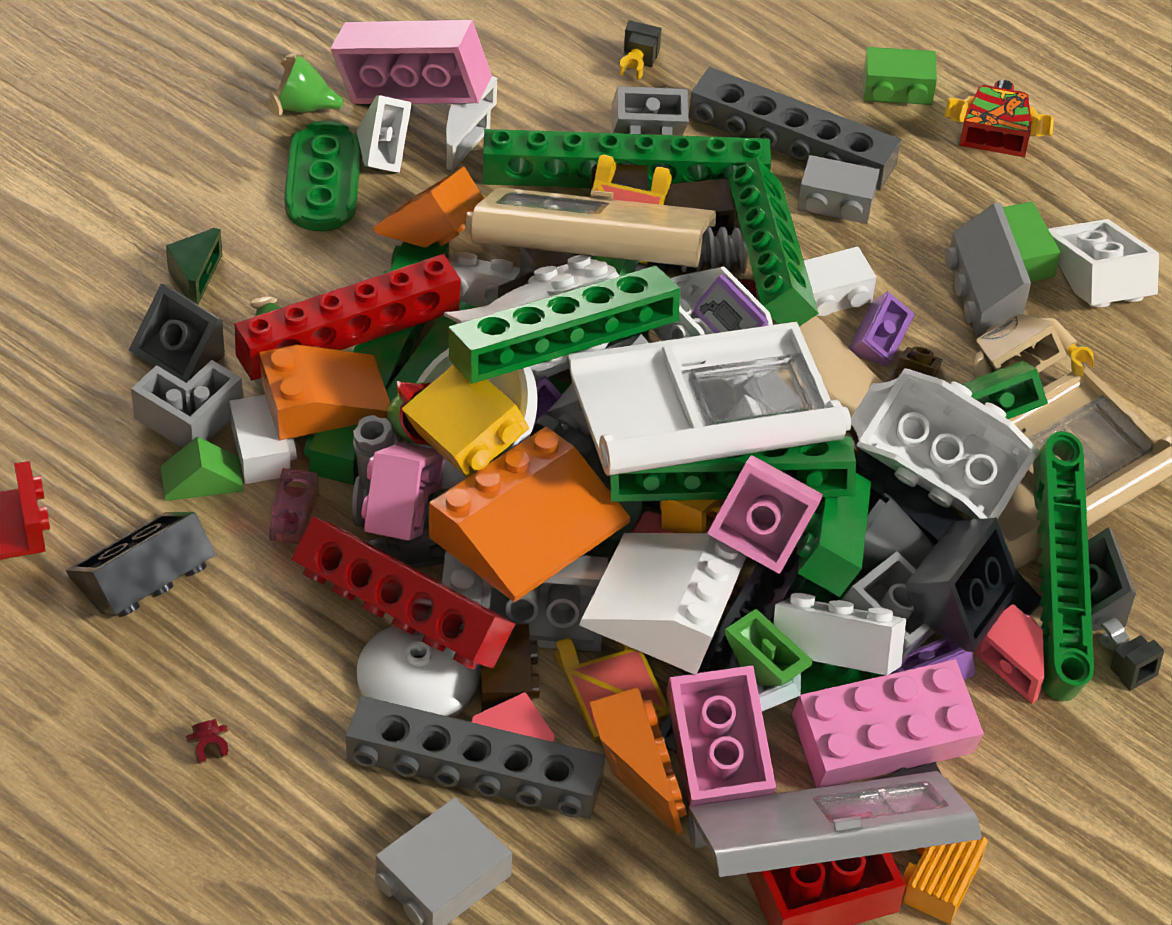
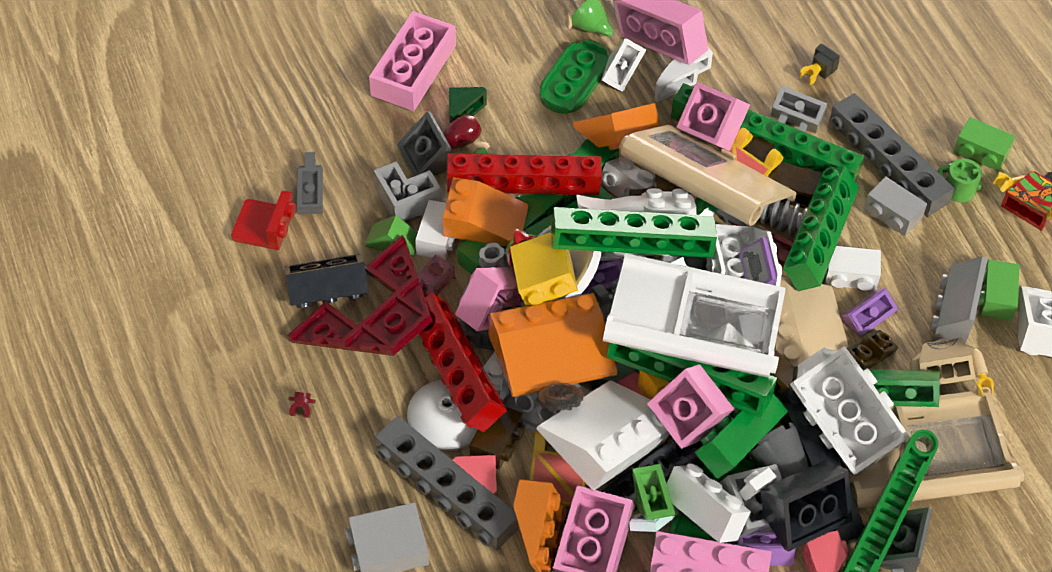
camera: 30 degrees right, 5 degrees up
none -> dark red wing [287,235,433,356]
none -> dark grey hinge [297,152,323,214]
none -> bright pink brick [369,11,456,111]
none -> dark red animal [443,114,482,149]
none -> clear smoke gear [538,383,583,412]
none -> bright pink brick [676,82,750,151]
none -> white plate [739,468,776,501]
none -> bright green piece [937,159,982,203]

